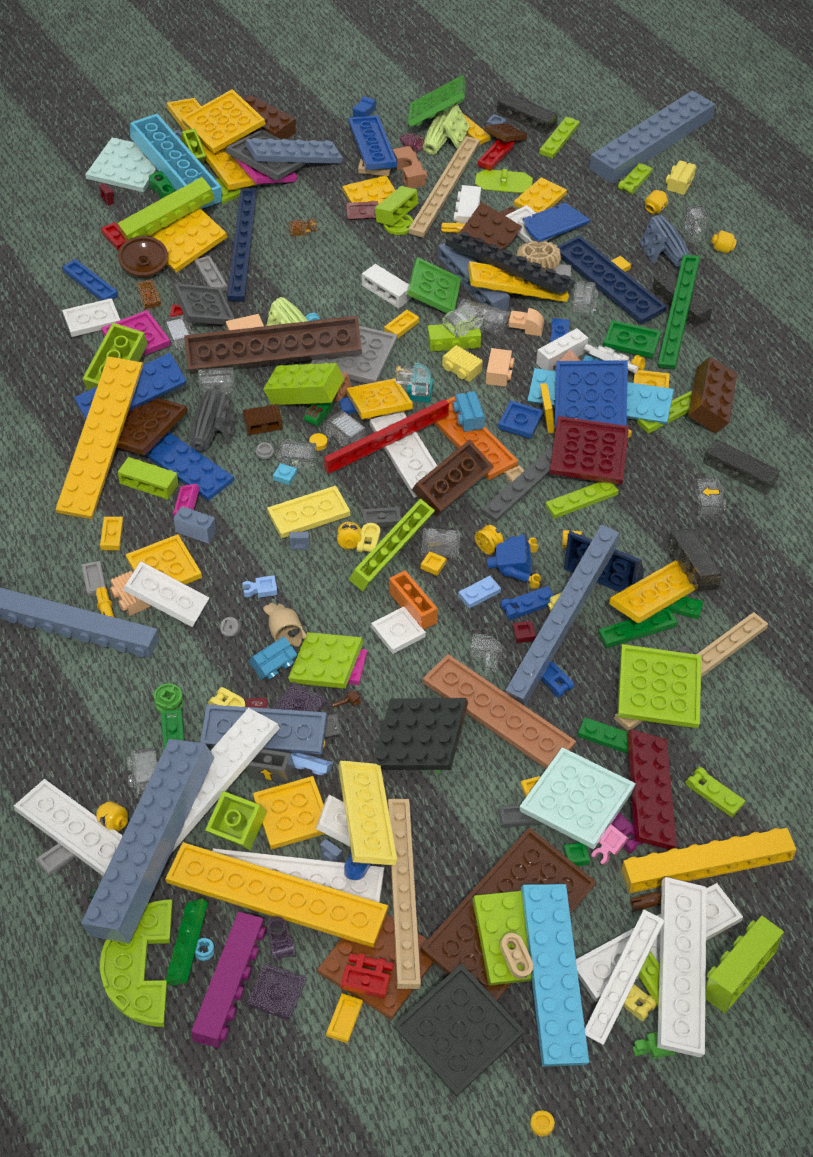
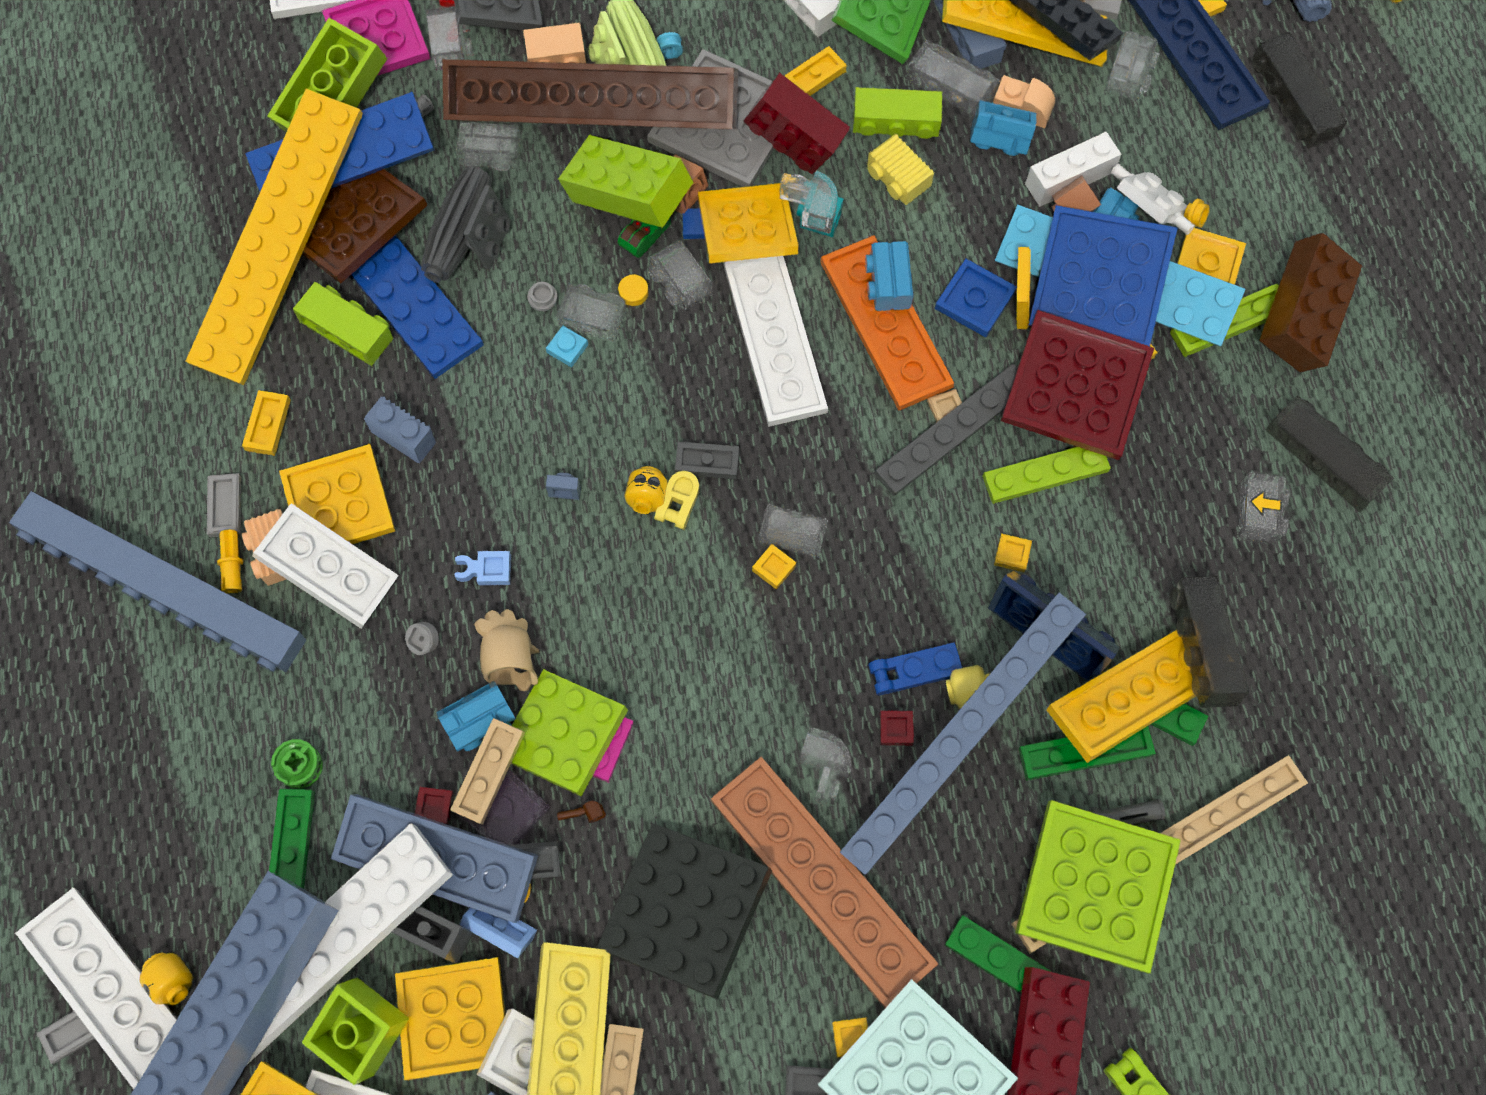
camera: 10 degrees right, 20 degrees up
clear brick [127,747,157,794] -> none
dark pink plate [173,483,200,516] -> none
light yellow plate [208,687,245,707] -> none
reddish brown brick [243,404,283,436] -> none
light yellow plate [267,486,350,539] -> none
red plate [324,399,449,474] -> none
lime brick [348,499,435,591] -> none
white plate [371,607,426,654] -> none
orange brick [389,570,438,630] -> none
reddish brown brick [412,439,494,517] -> none
clear brick [443,303,483,338] -> none
light blue plate [458,576,501,609] -> none
yellow wheel [475,524,504,555] -> none
light nougat brick [486,348,514,387] -> none
blue torso [487,534,541,589] -> none
blue plate [523,656,574,698] -> none
blue plate [550,318,569,343] -> none
green plate [603,320,661,358] -> none
green plate [658,255,700,369] -> none
none -> tan plate [450,718,525,824]
none -> dark red brick [743,73,851,174]
none -> dark azure brick [970,100,1036,156]

